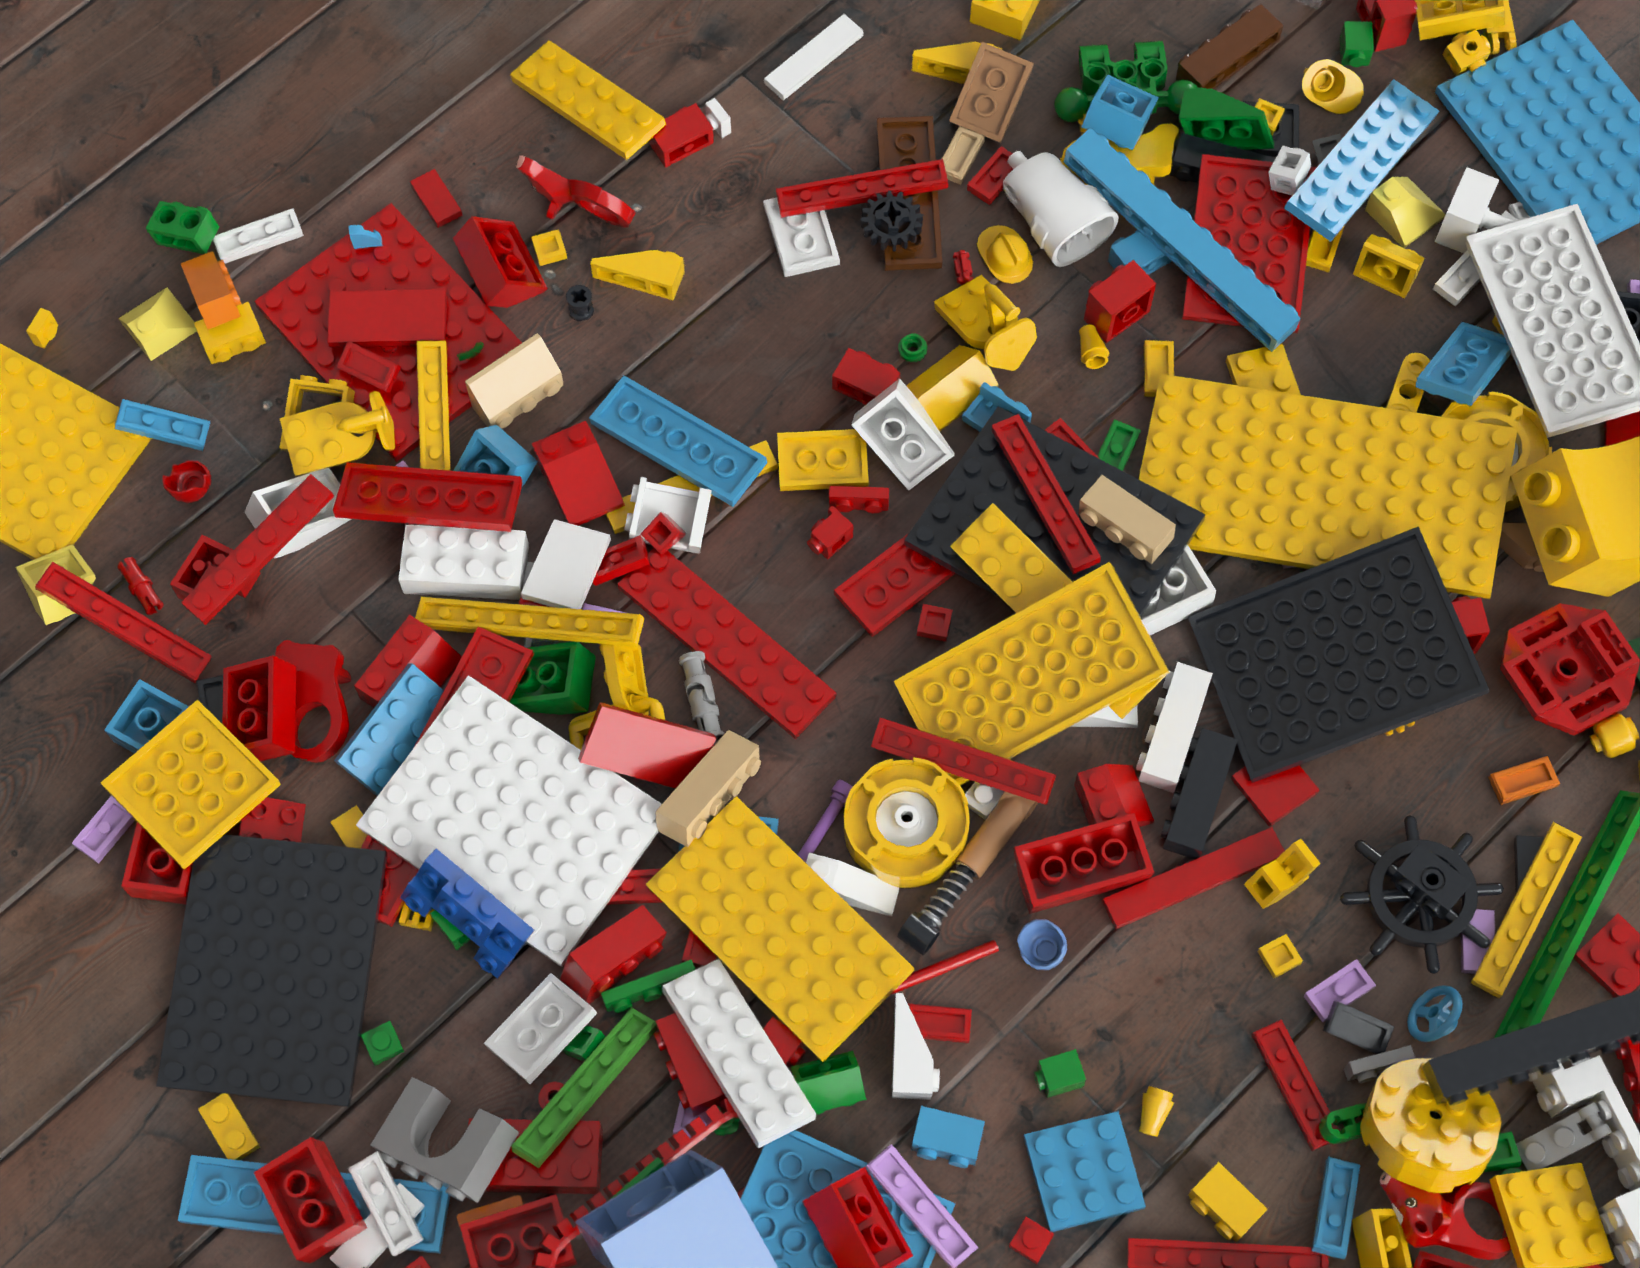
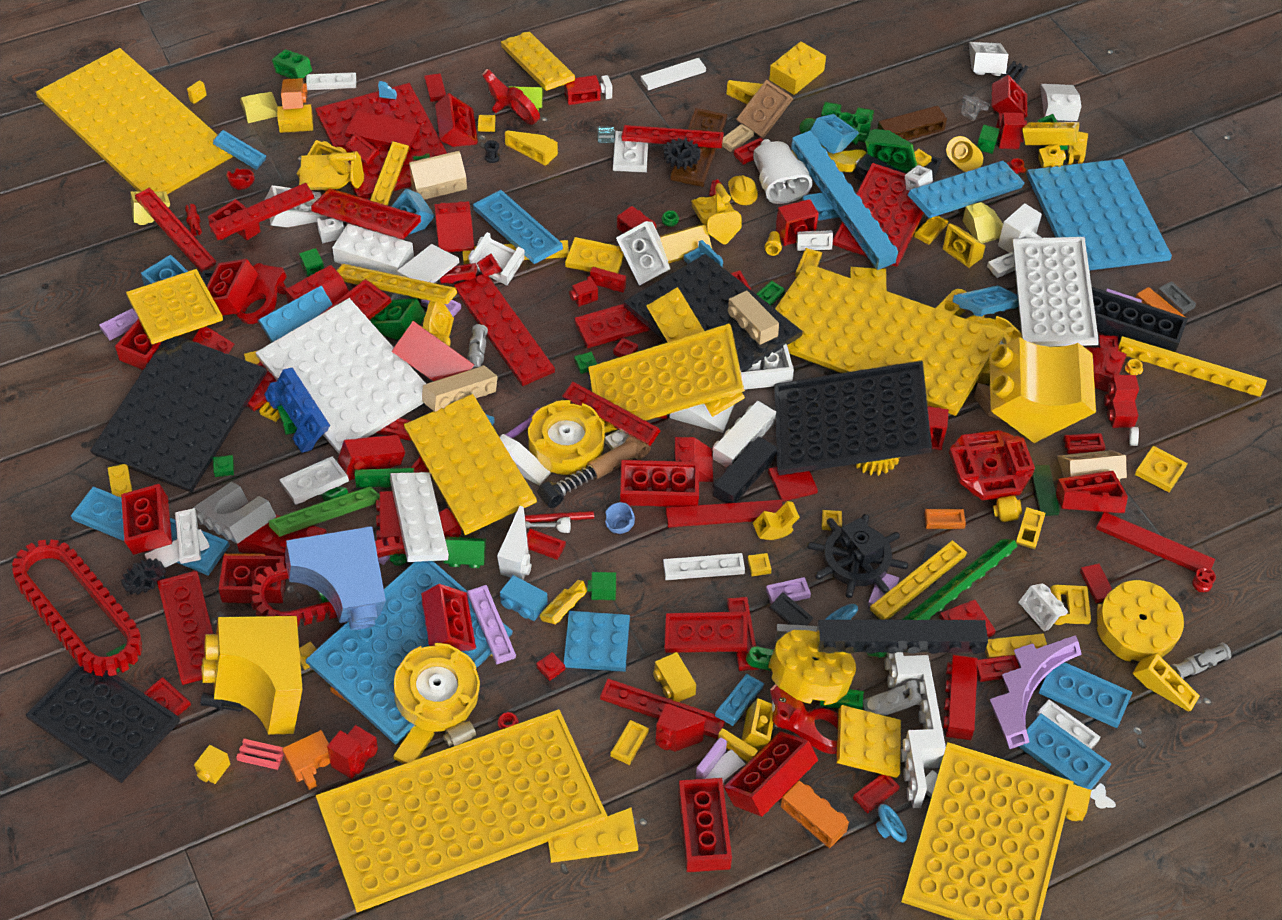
camera: 15 degrees right, 15 degrees down
red plate [992,414,1101,574] -> none
yellow cone [1139,1086,1174,1137] -> none
none -> green brick [299,248,324,277]
none -> white brick [316,218,344,243]
none -> lime slope [509,86,544,111]
none -> hinge [525,517,571,533]
none -> yellow hinge [539,580,588,624]
none -> green plate [574,351,597,374]
none -> clear light blue tile [597,127,615,143]
none -> white plate [663,553,745,580]
none -> red plate [665,612,748,653]
none -> white plate [796,230,833,251]
none -> yellow tile [822,510,842,530]
none -> red plate [1007,158,1026,174]

